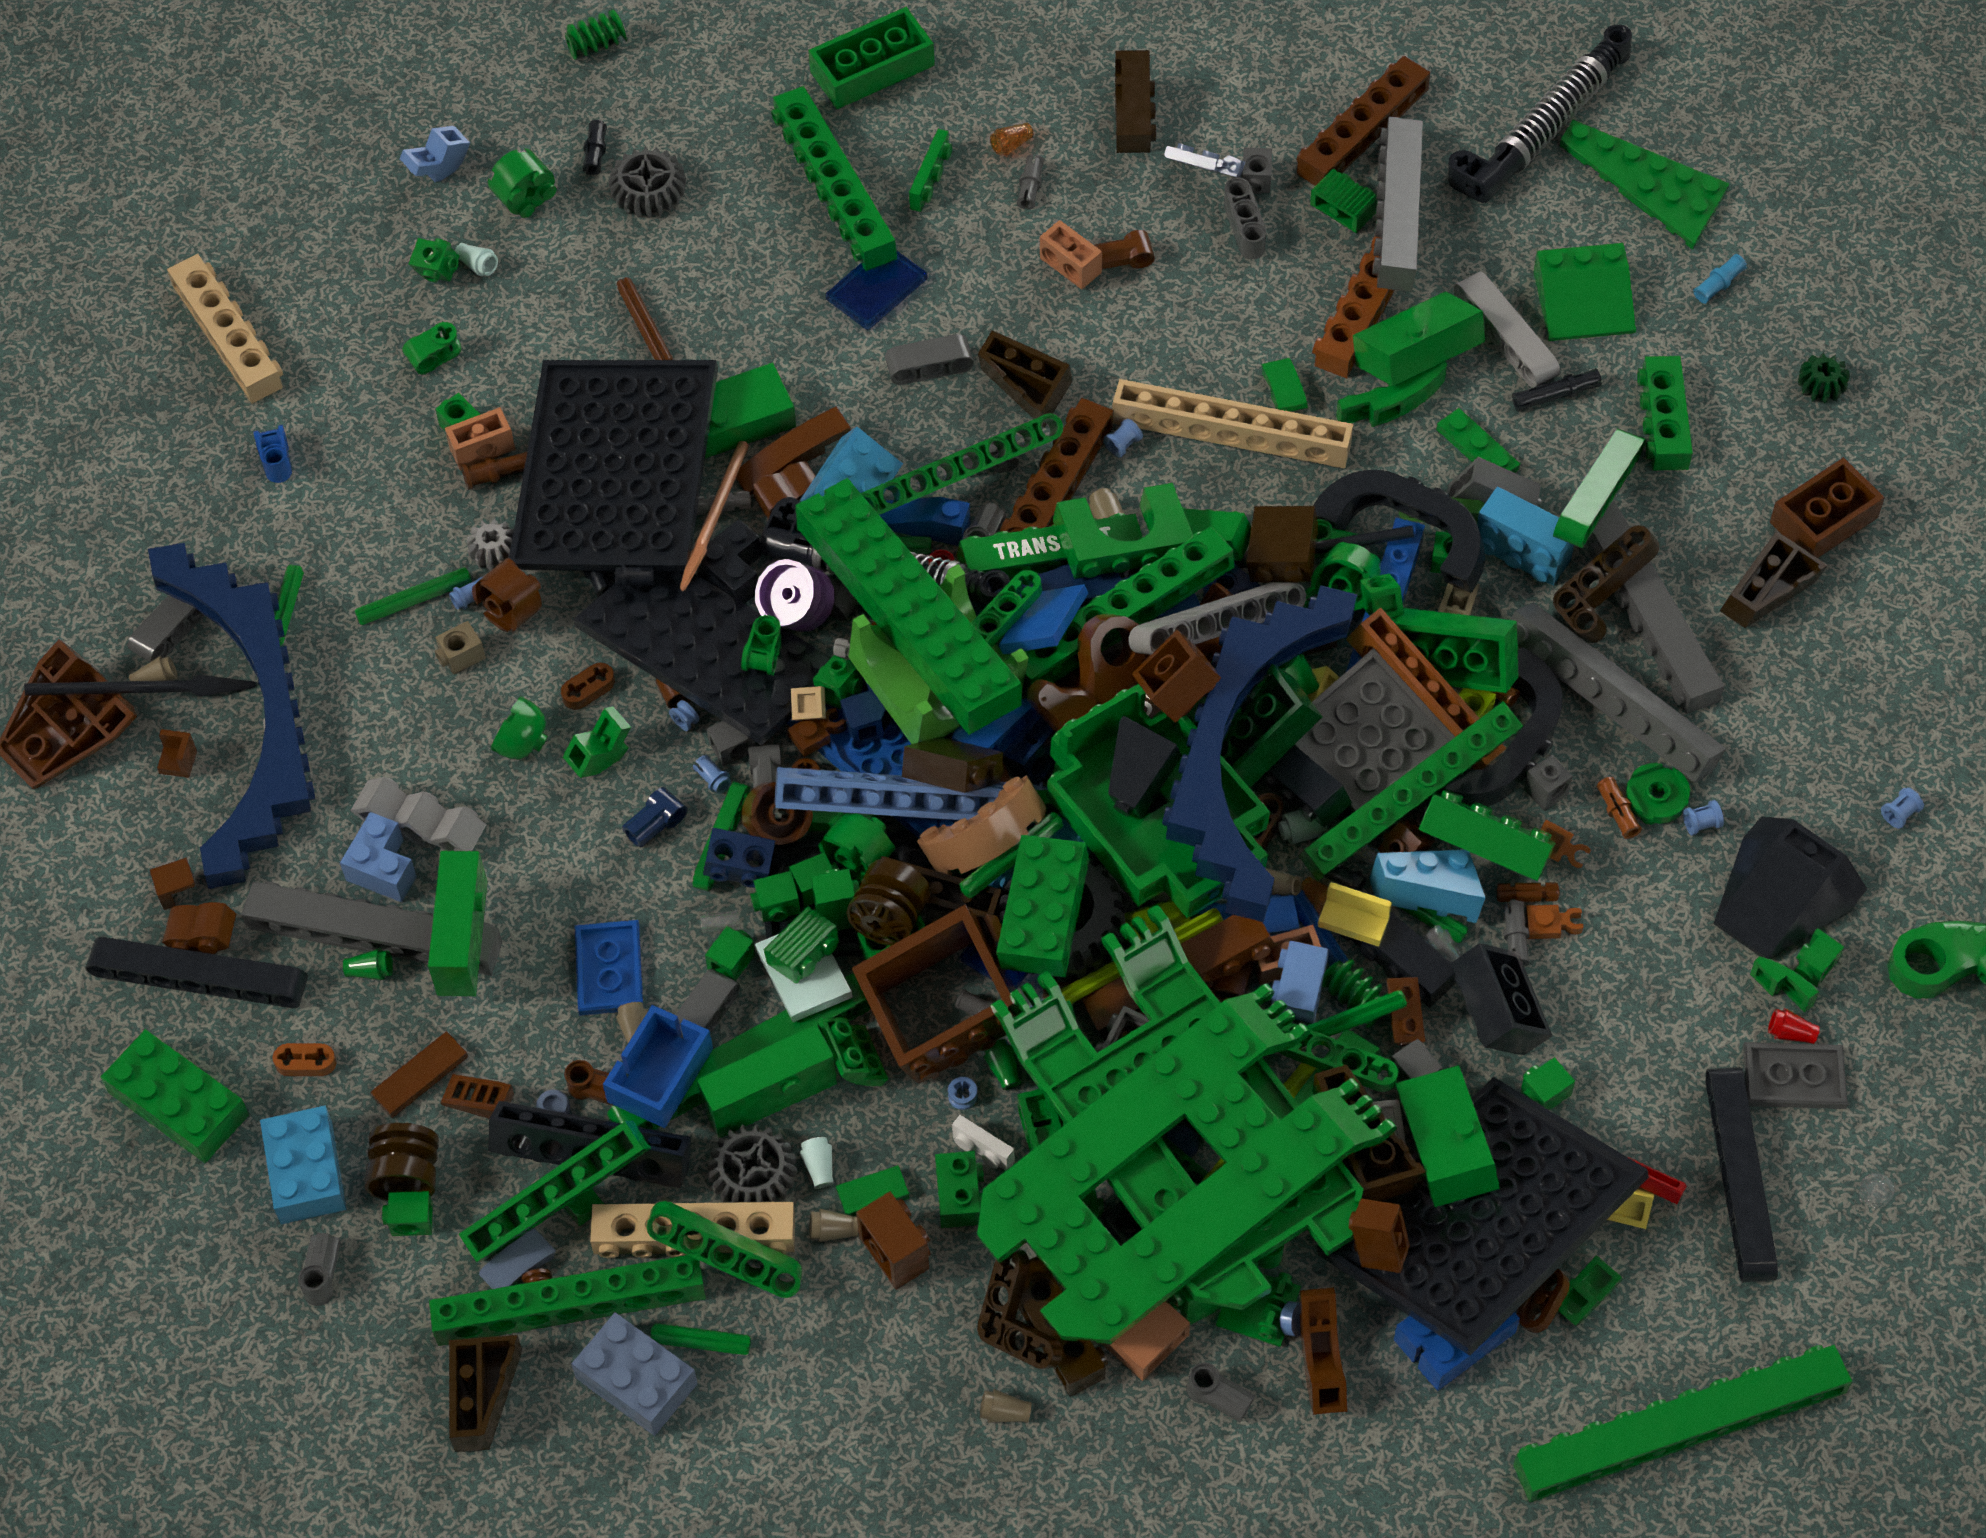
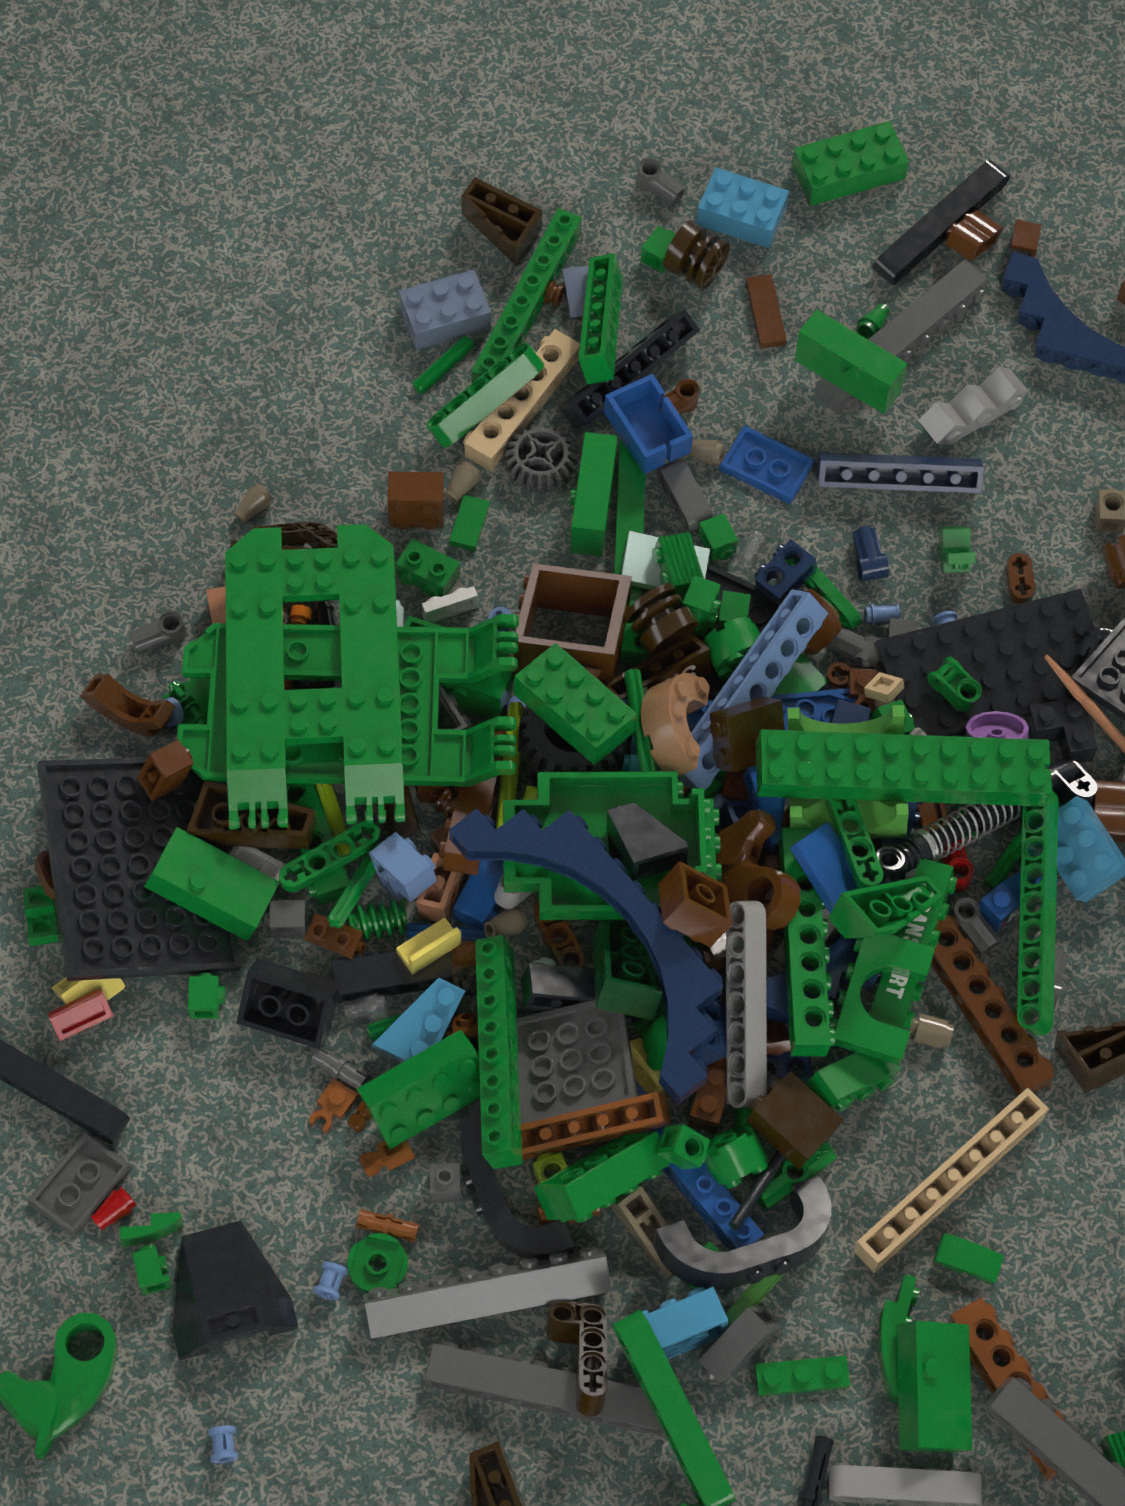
camera: 120 degrees right, 5 degrees up
dark orange beam [272,1043,337,1076] -> none
medium blue brick [340,812,417,902] -> none
reddish brown slope [441,1074,514,1119] -> none
green cylinder [491,696,548,760] -> none
sand blue tile [536,1090,570,1114] -> none
green brick [750,871,801,923] -> none
light aqua cone [800,1137,834,1189] -> none
green slope [818,1018,888,1086] -> none
medium blue bush [1103,418,1143,458] -> none
none -> dark blue brick [817,452,984,493]
none -> green wedge [828,875,944,938]

